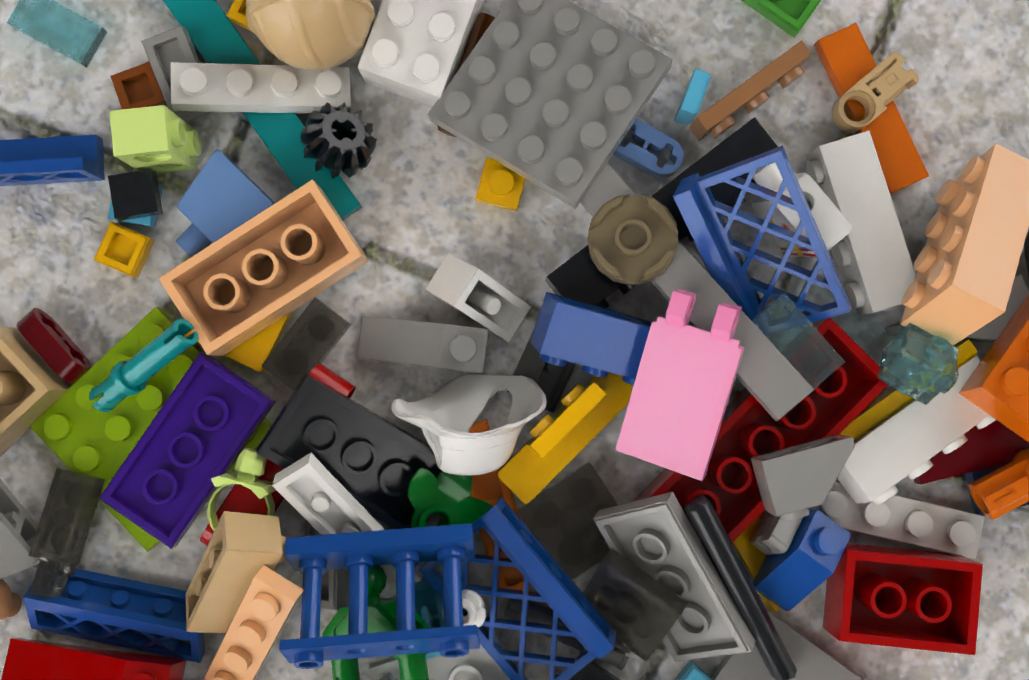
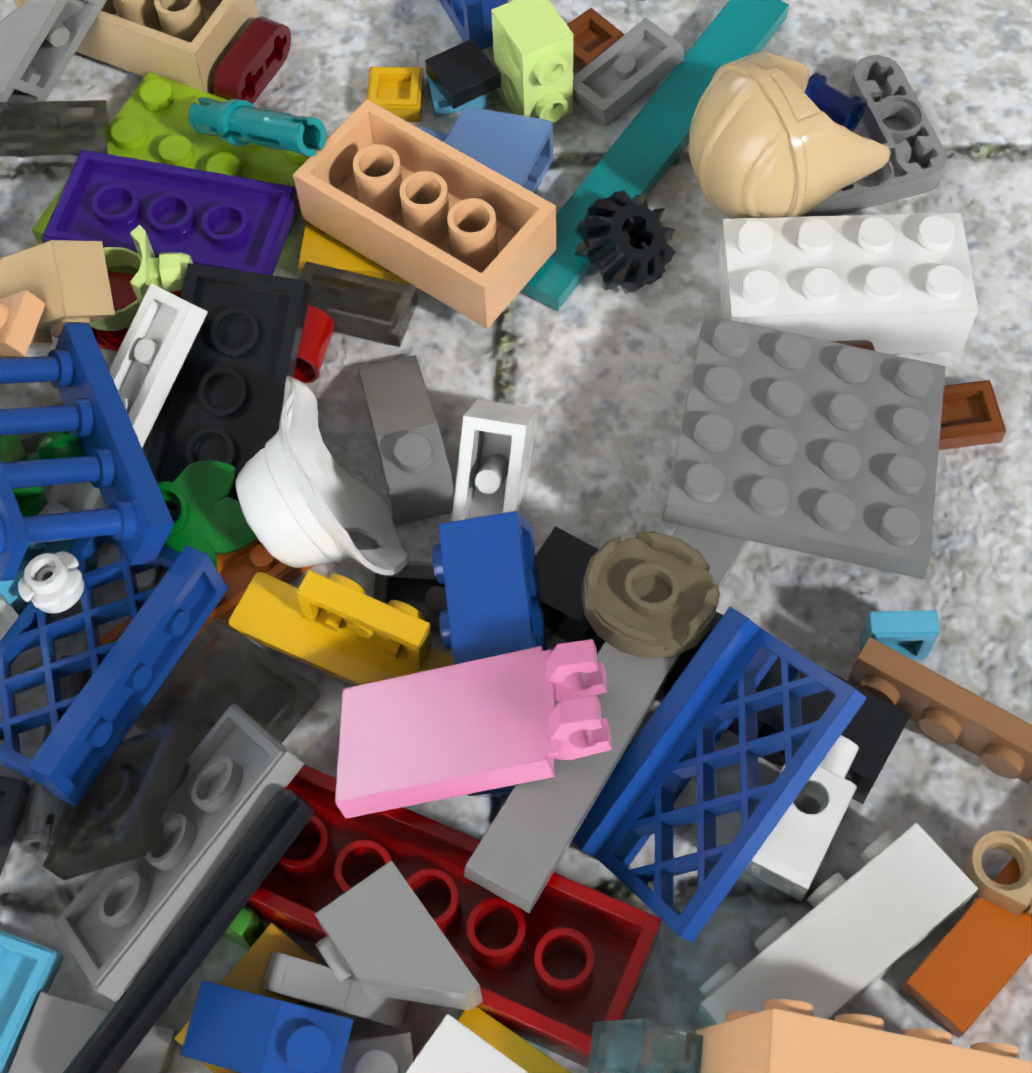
camera: 75 degrees right, 25 degrees down
white plate [171,62,351,113] -> none
yellow plate [475,158,526,212] -> none
medium blue beam [613,119,684,179] -> none
clear light blue tile [751,293,845,389] -> none

